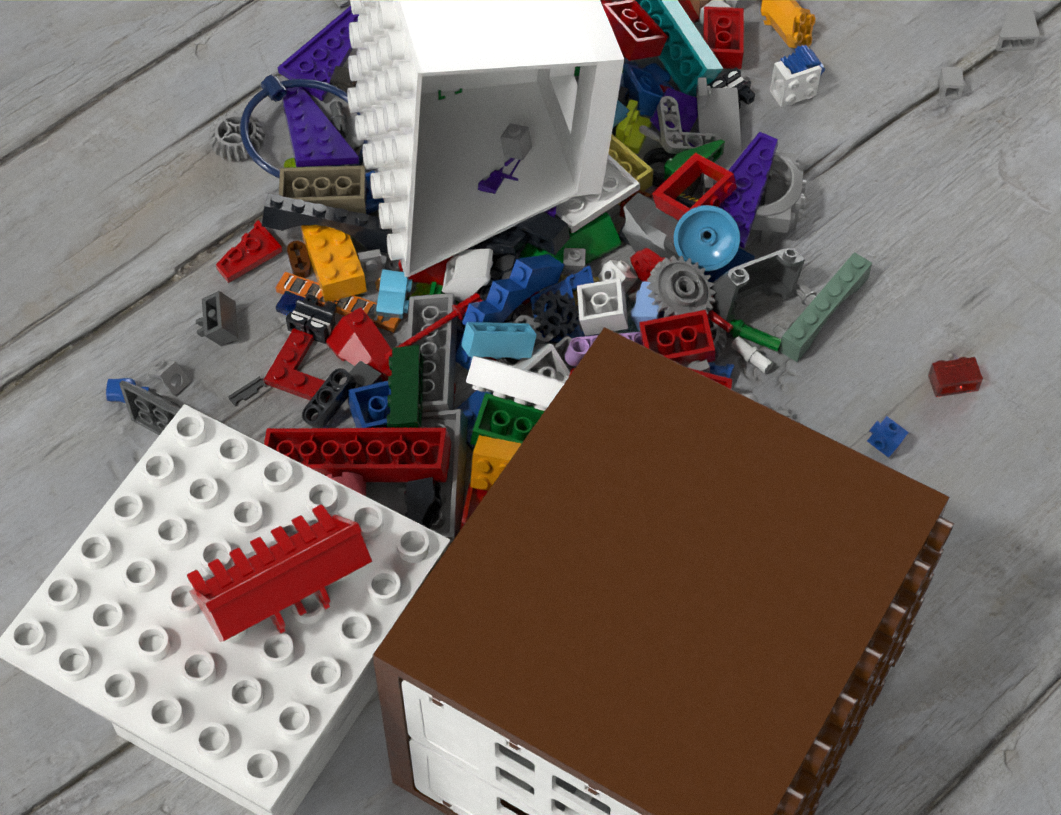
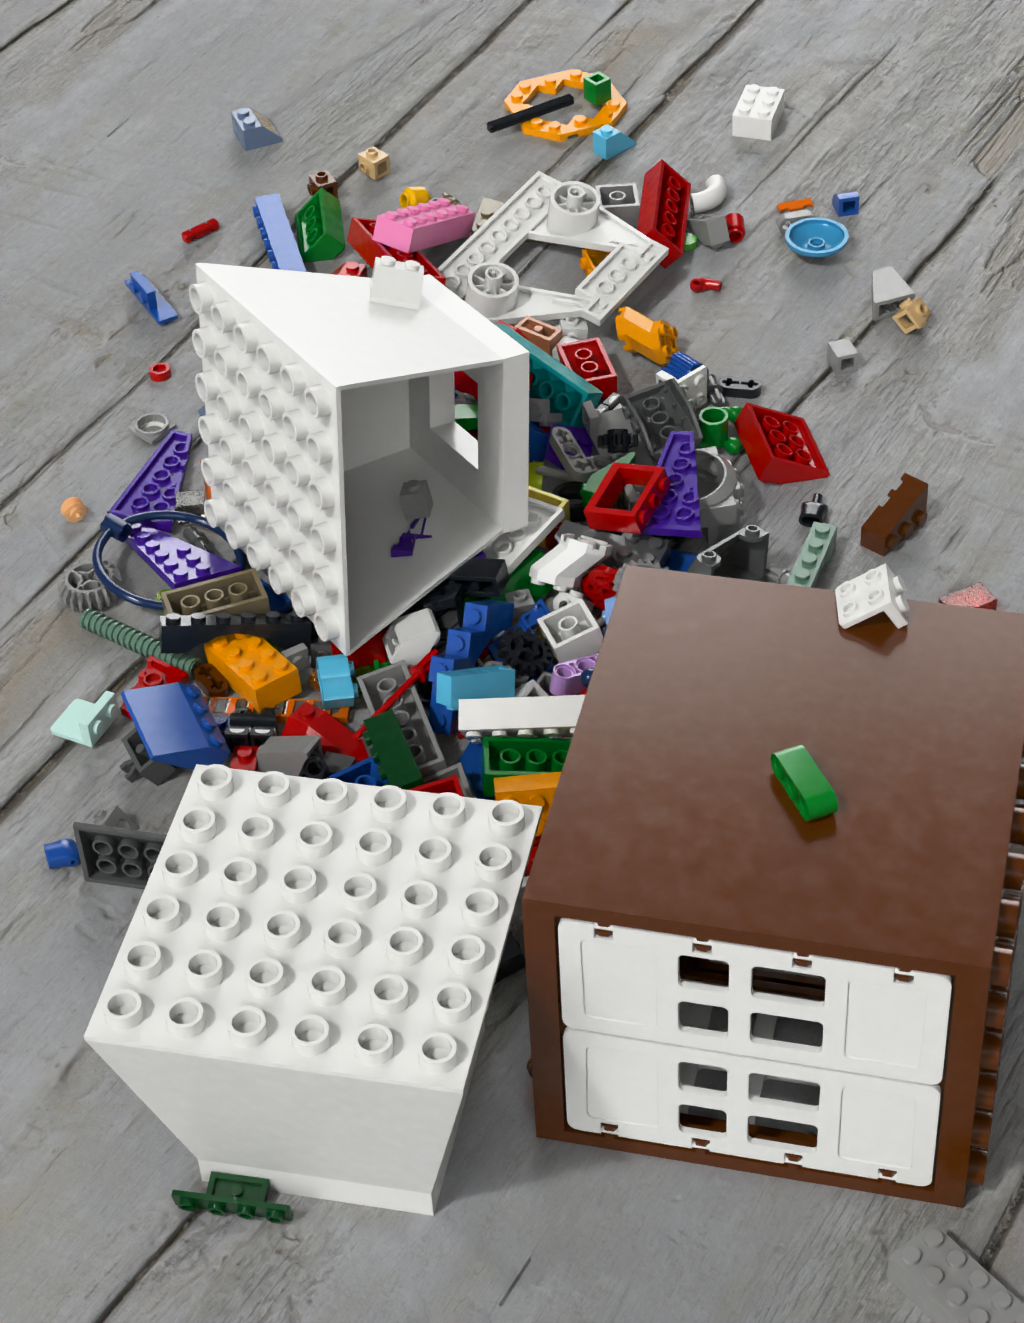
camera: 15 degrees left, 15 degrees down
red piece [187,505,373,642] -> none
dark azure dish [674,205,740,271] -> none
none -> light aqua bracket [50,690,119,747]
none -> light nougat wheel [61,497,87,523]
none -> sand green piece [79,608,202,678]
none -> blue slope [121,682,230,770]
none -> dark green bracket [171,1171,293,1223]
none -> light grey slope [256,735,323,776]
none -> light grey bracket [529,398,562,427]
none -> white brick [529,533,613,592]
none -> black gear [597,428,638,454]
none -> dark grey slope [618,378,703,463]
none -> green wheel [697,406,742,455]
none -> dark grey axle [707,373,725,407]
none -> black beam [719,376,761,399]
none -> red slope [734,402,830,485]
none -> green beam [770,745,838,822]
none -> black piece [799,493,828,527]
none -> white bracket [835,563,909,629]
none -> reddish brown wedge [860,473,928,557]
none -> tan brick [892,296,932,334]

